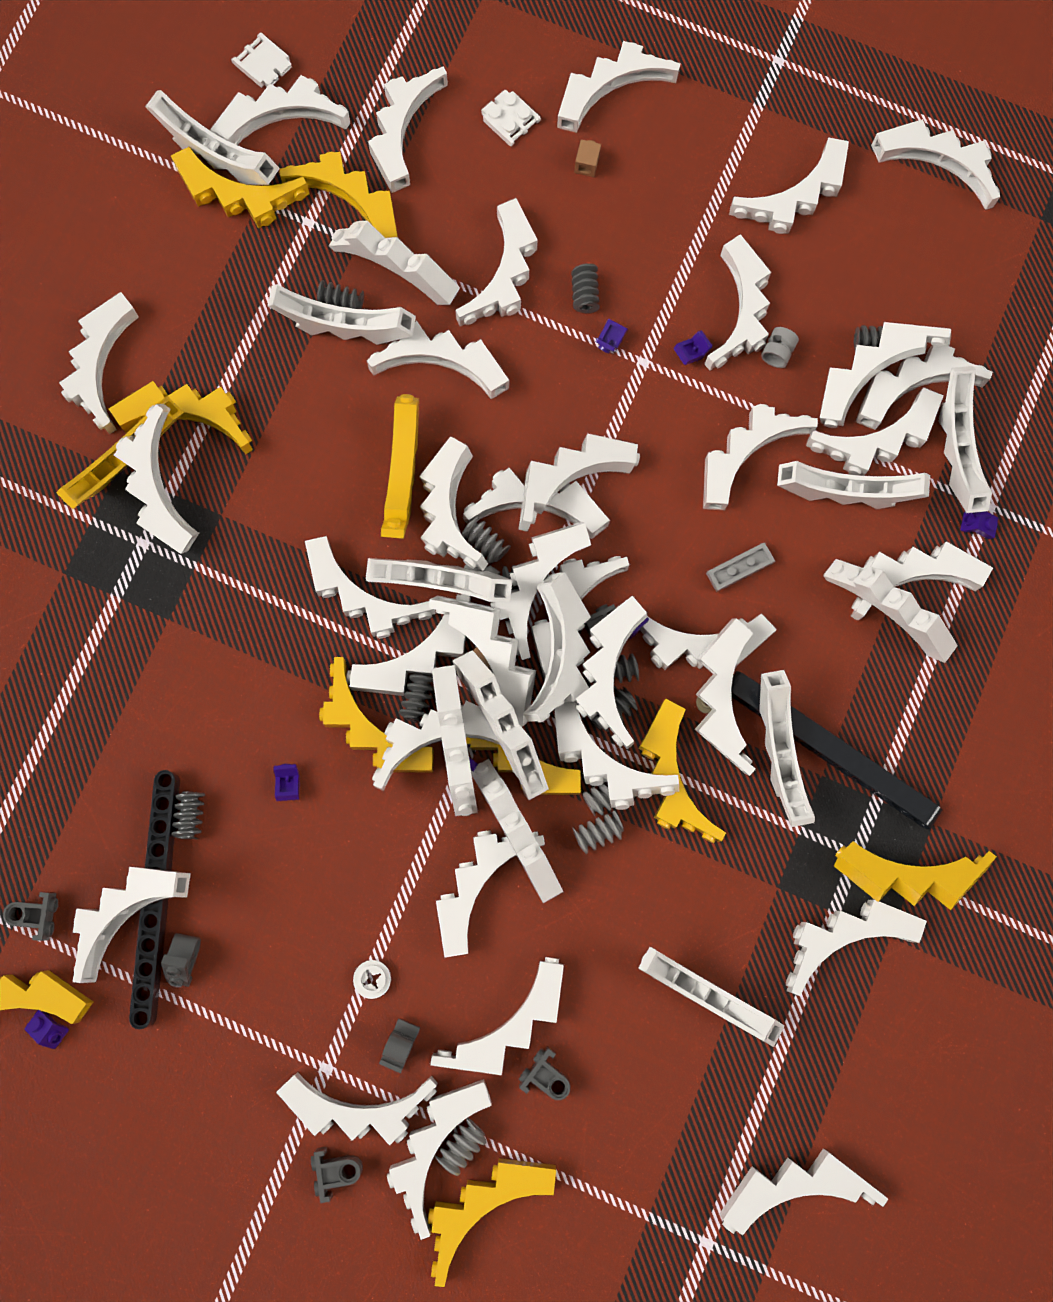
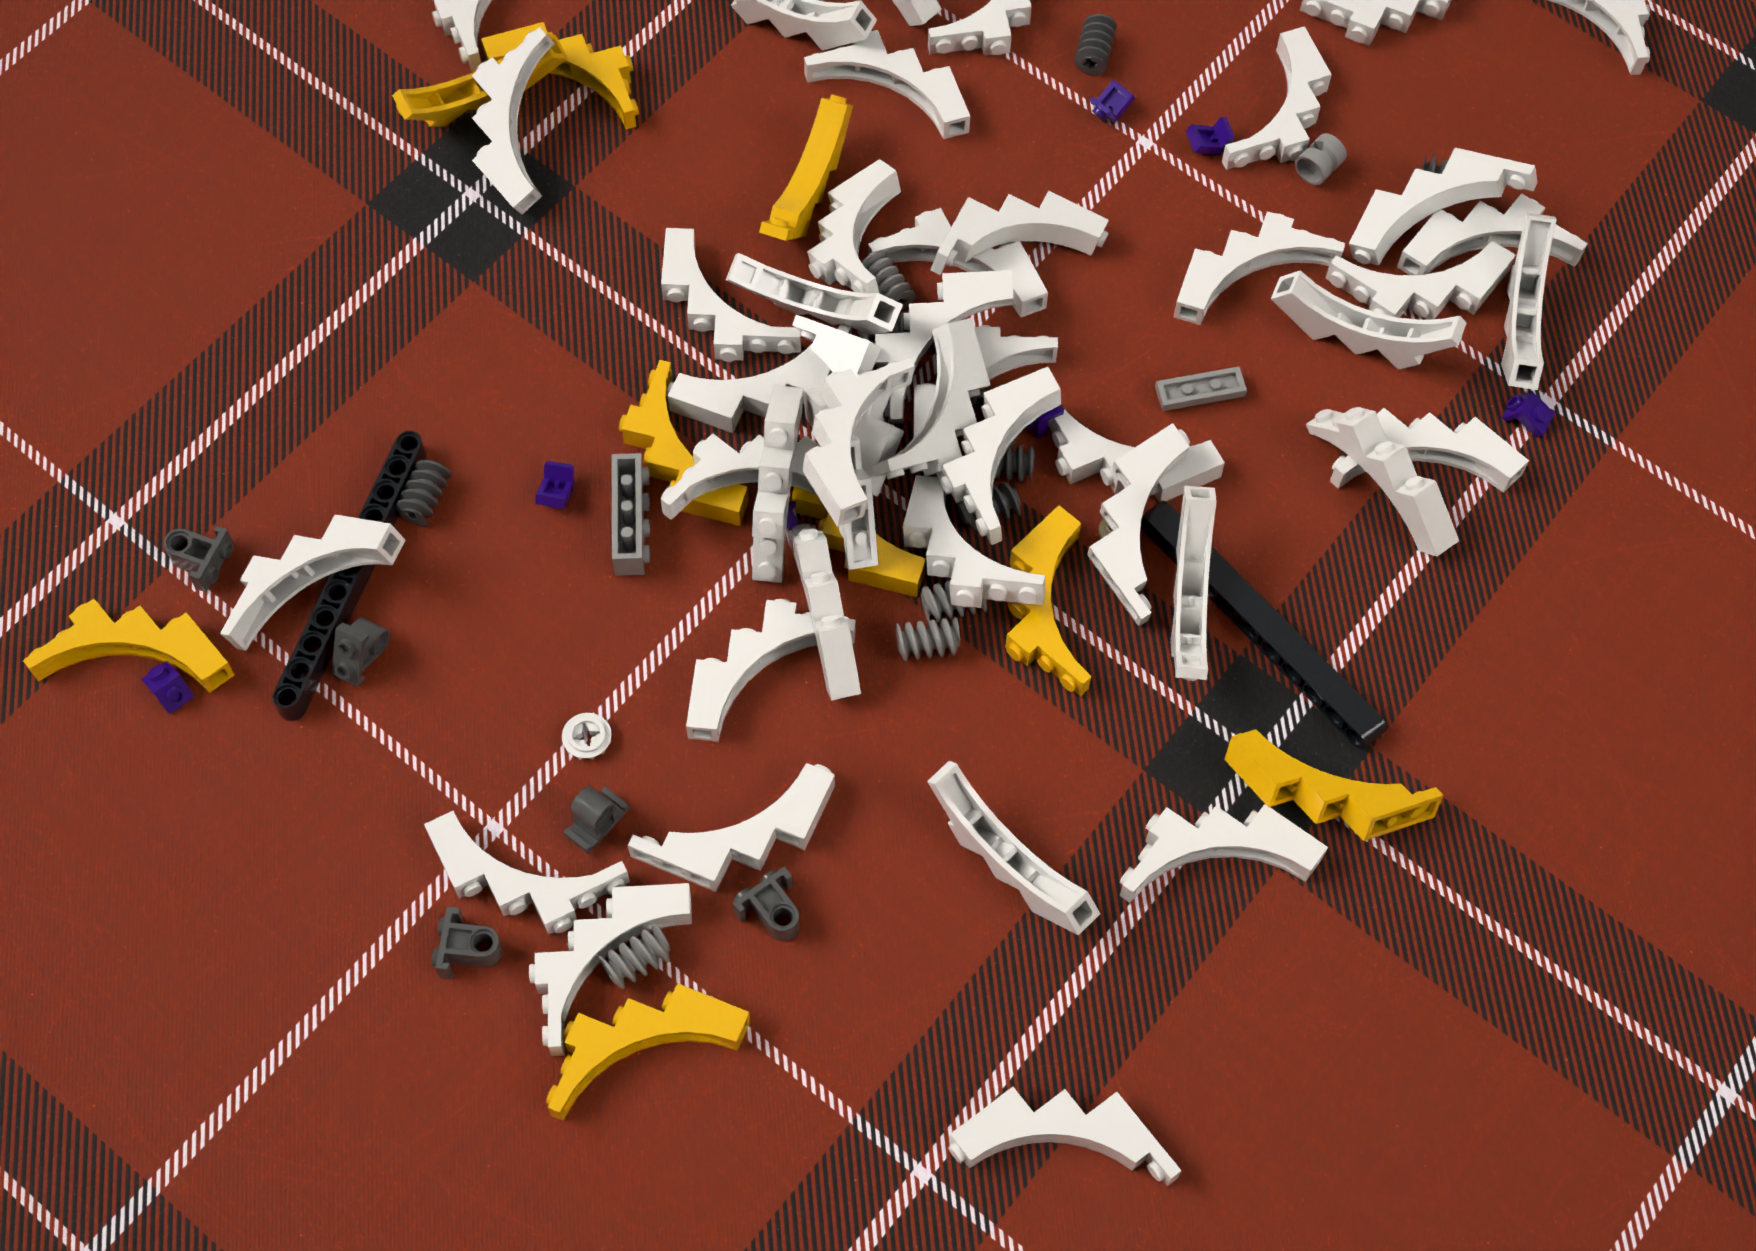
camera: 20 degrees right, 15 degrees down
dark grey piece [398,675,435,724] -> none
none -> light grey brick [612,453,650,576]
none -> white arch [802,358,915,527]

